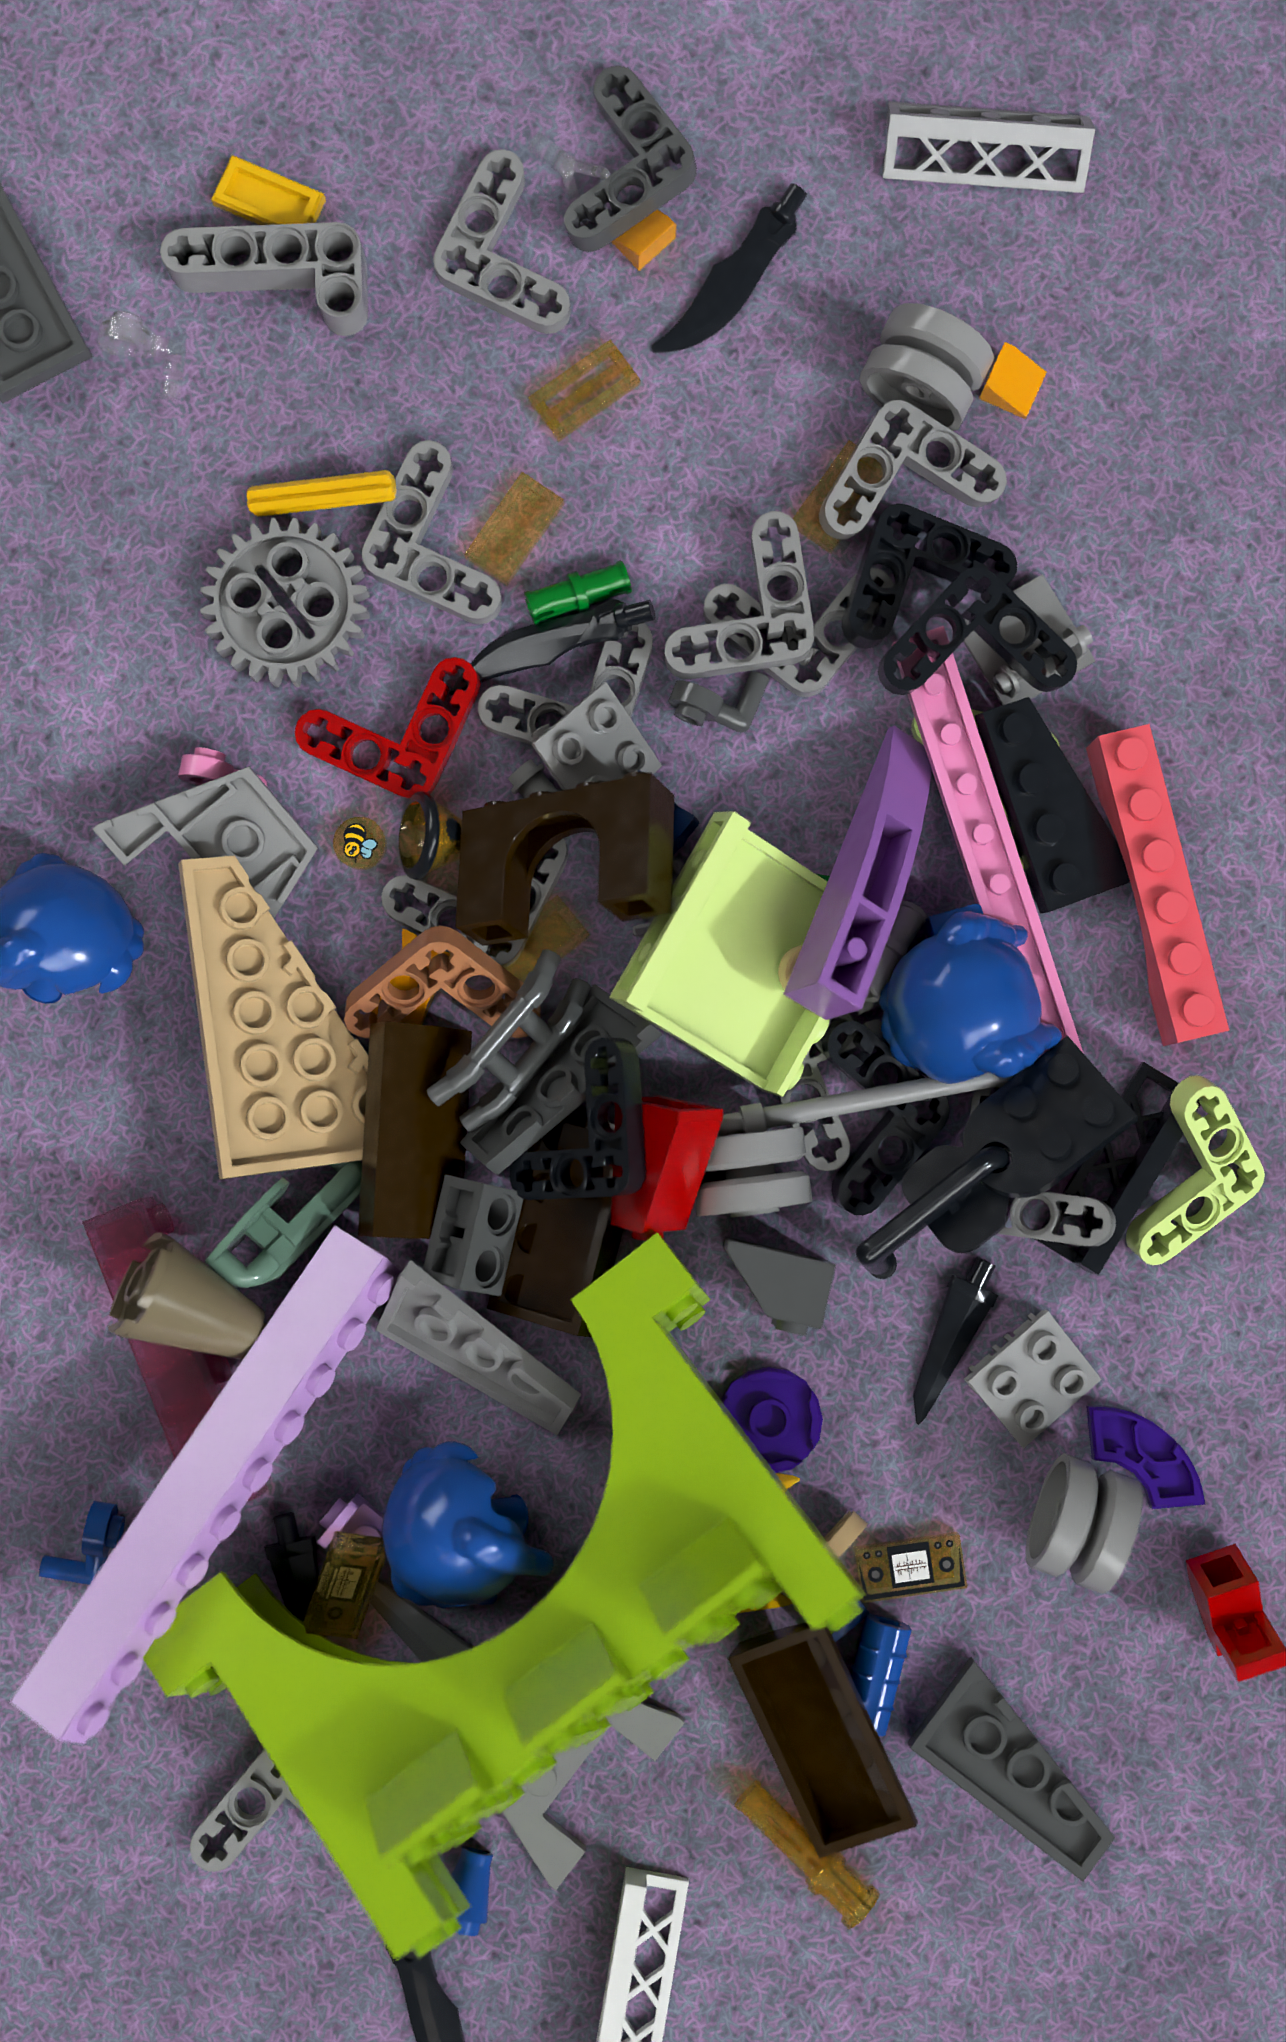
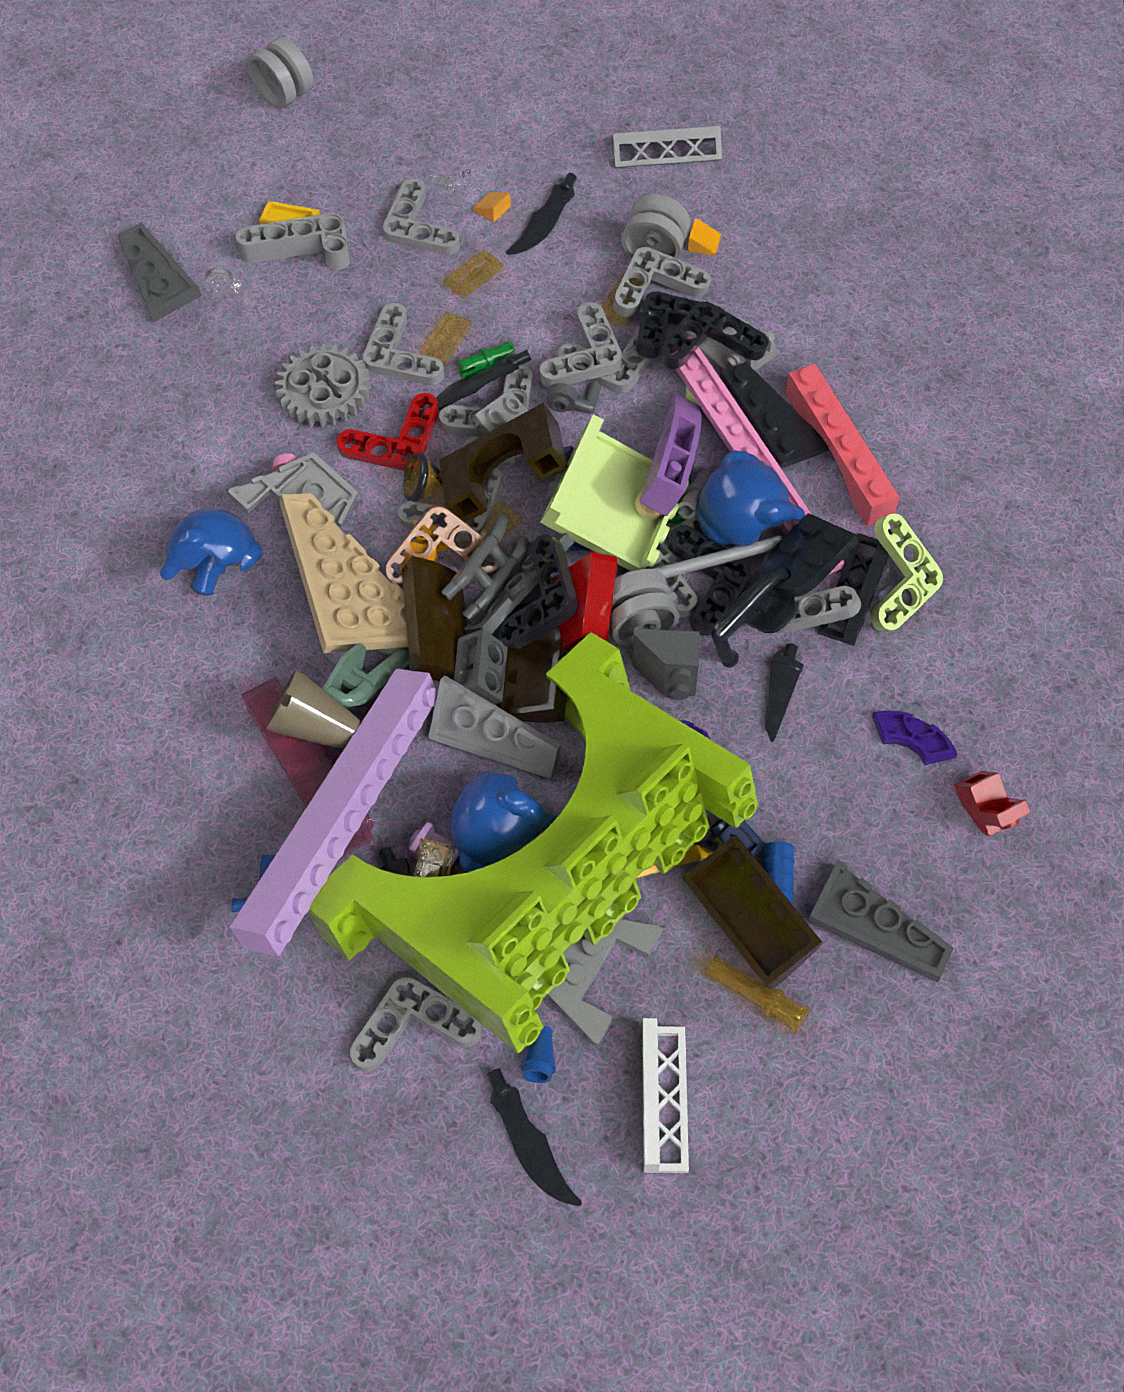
camera: 10 degrees left, 25 degrees down
yellow axle [247,470,396,517] -> none
tile [333,817,387,870] -> none
dark grey beam [564,66,697,252] -> none
tile [853,1532,968,1603] -> none
light grey hinge [964,1309,1102,1449] -> none
light grey wheel [1025,1453,1143,1594] -> none

